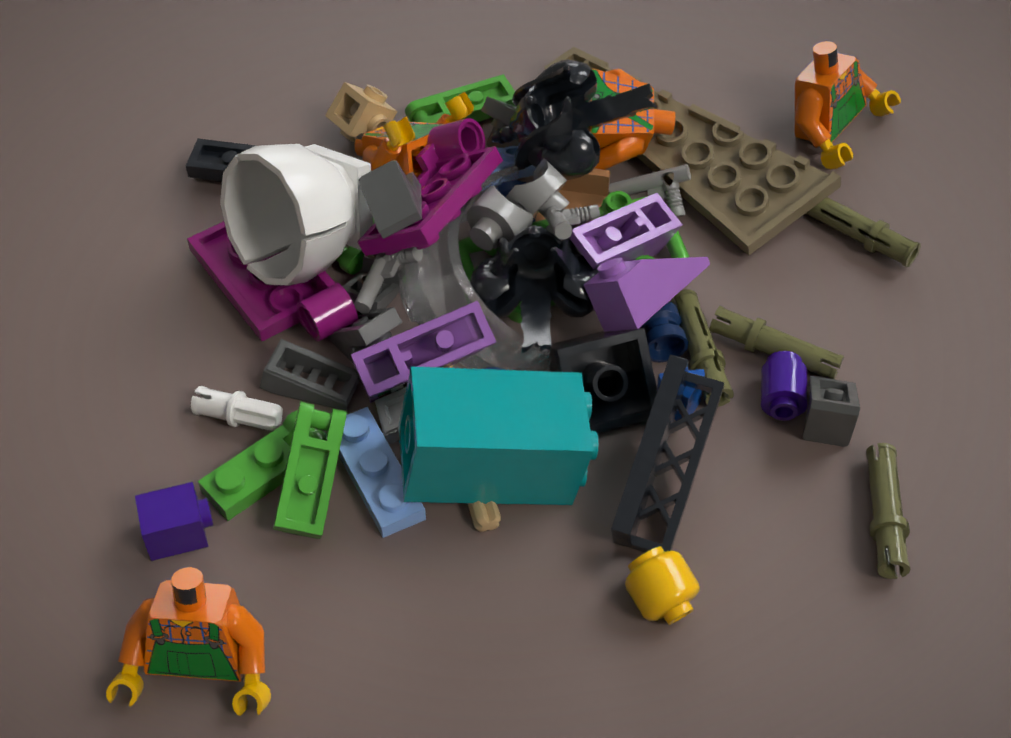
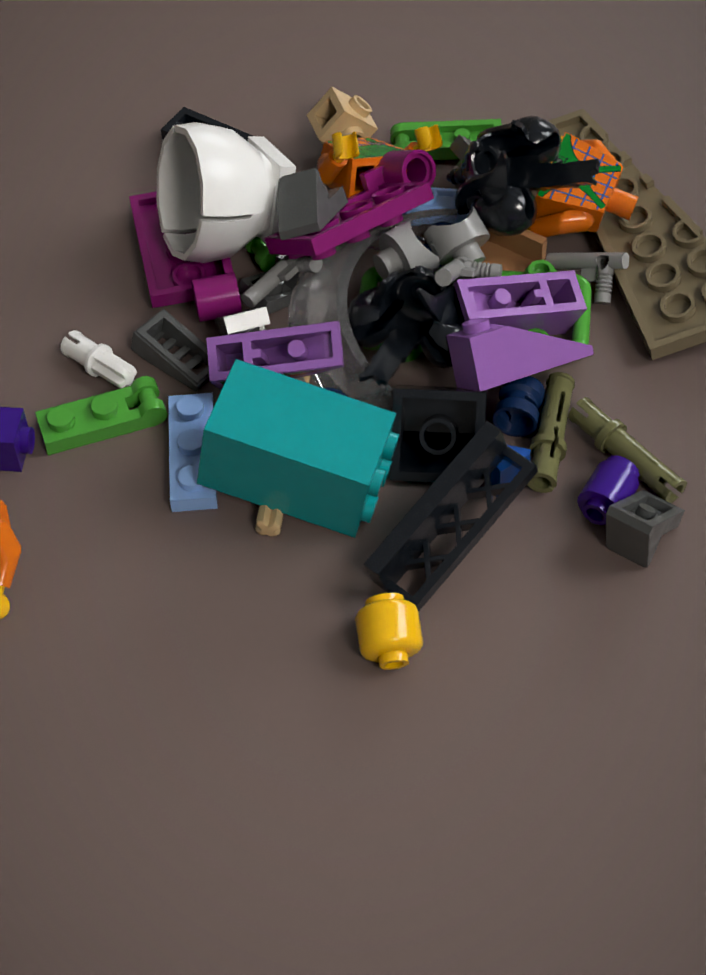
camera: 25 degrees right, 0 degrees up
bright green plate [273,401,347,539] -> none
olive pin [866,443,911,579] -> none

